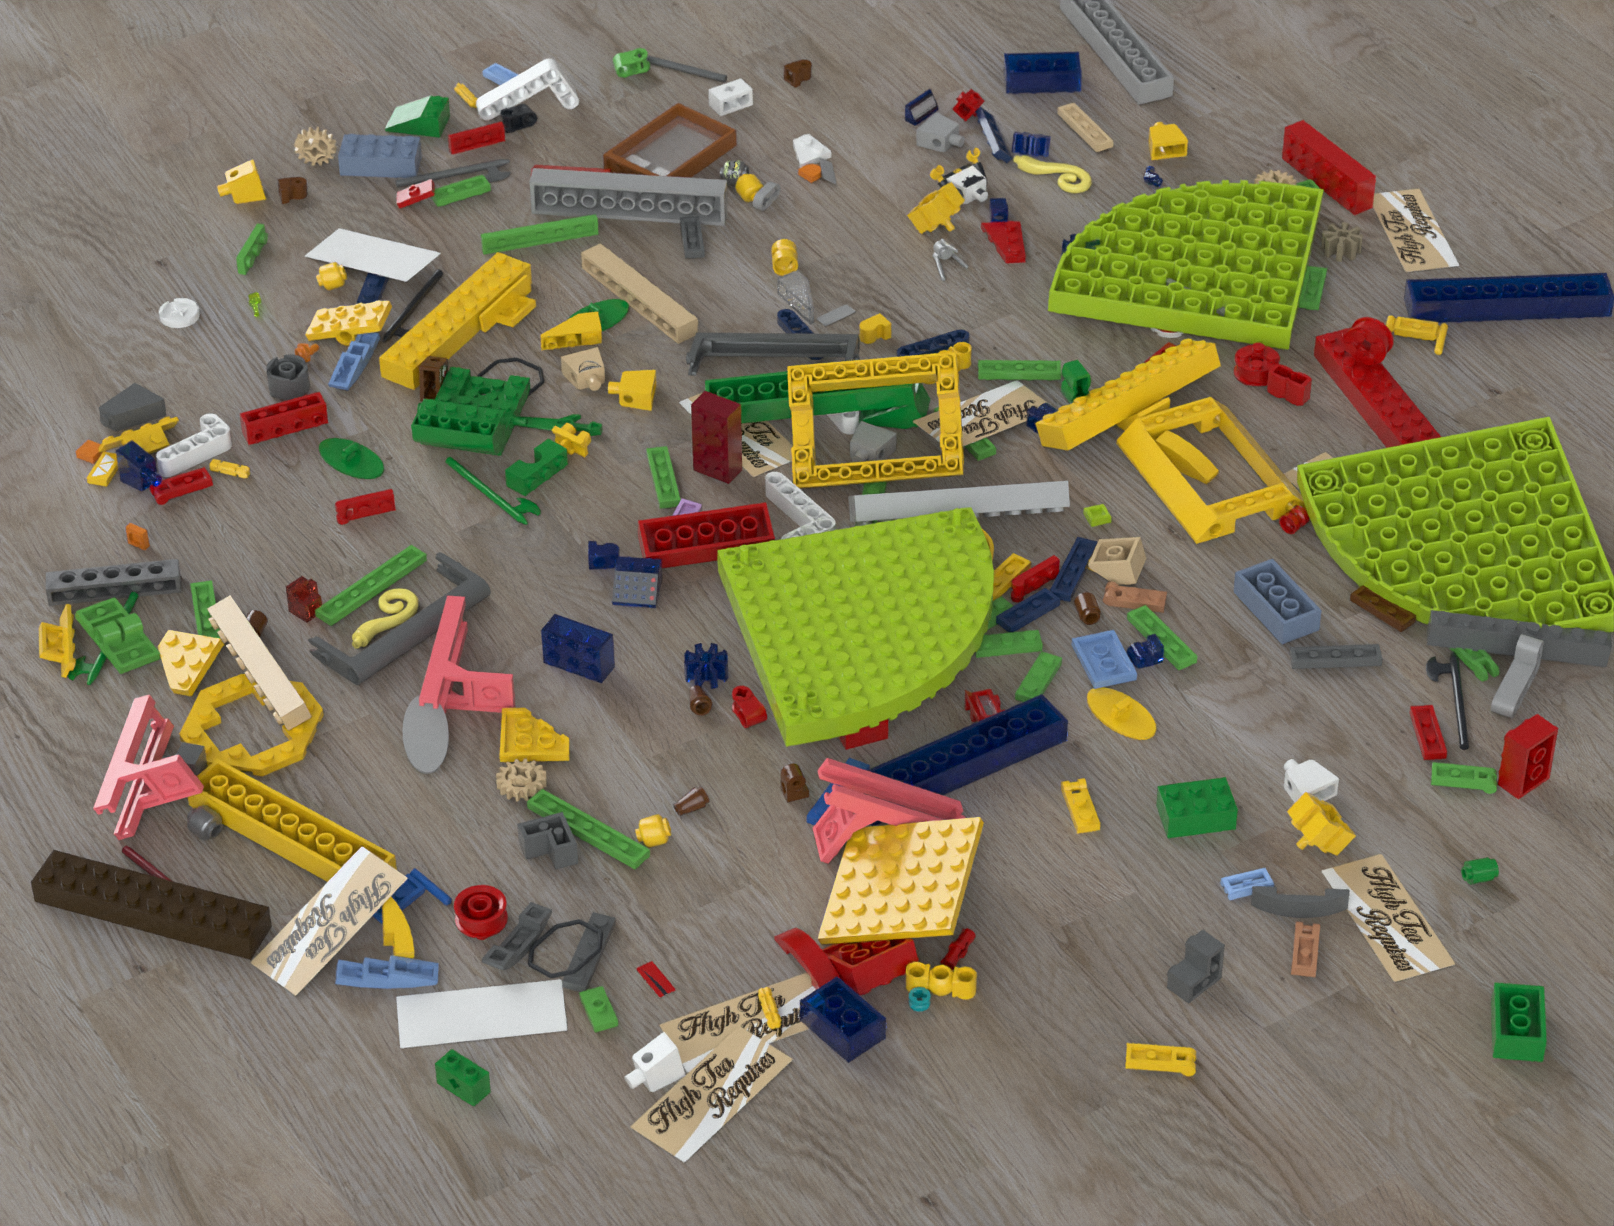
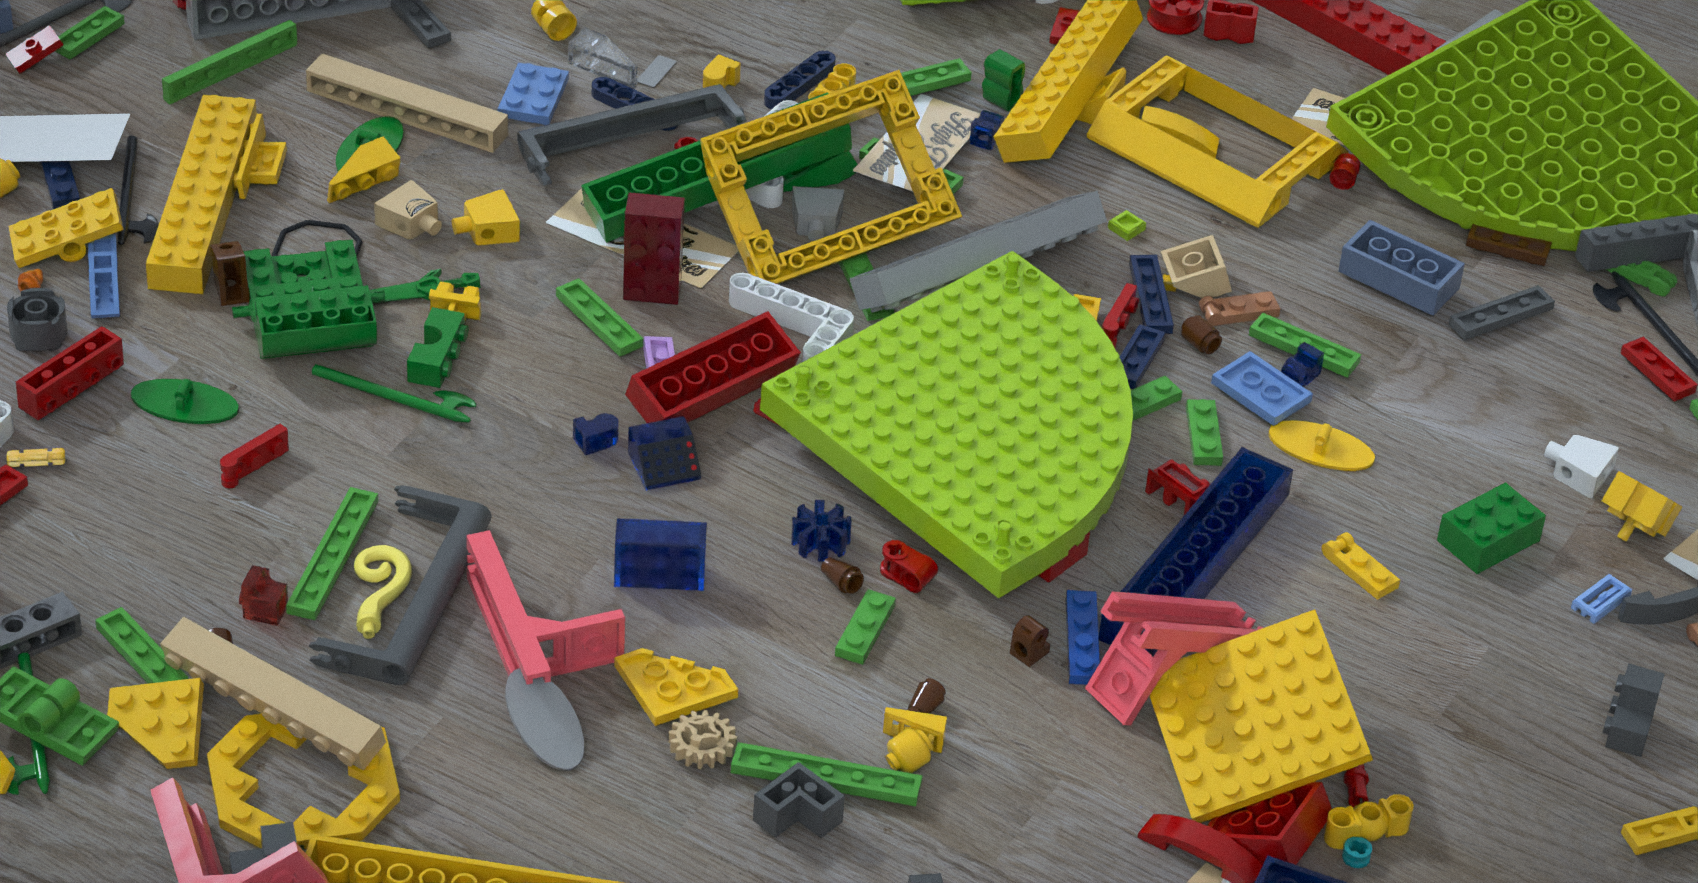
camera: 30 degrees left, 0 degrees up
none -> medium blue plate [498,63,569,125]
none -> bright green plate [835,589,896,665]
none -> yellow slope [883,707,947,753]

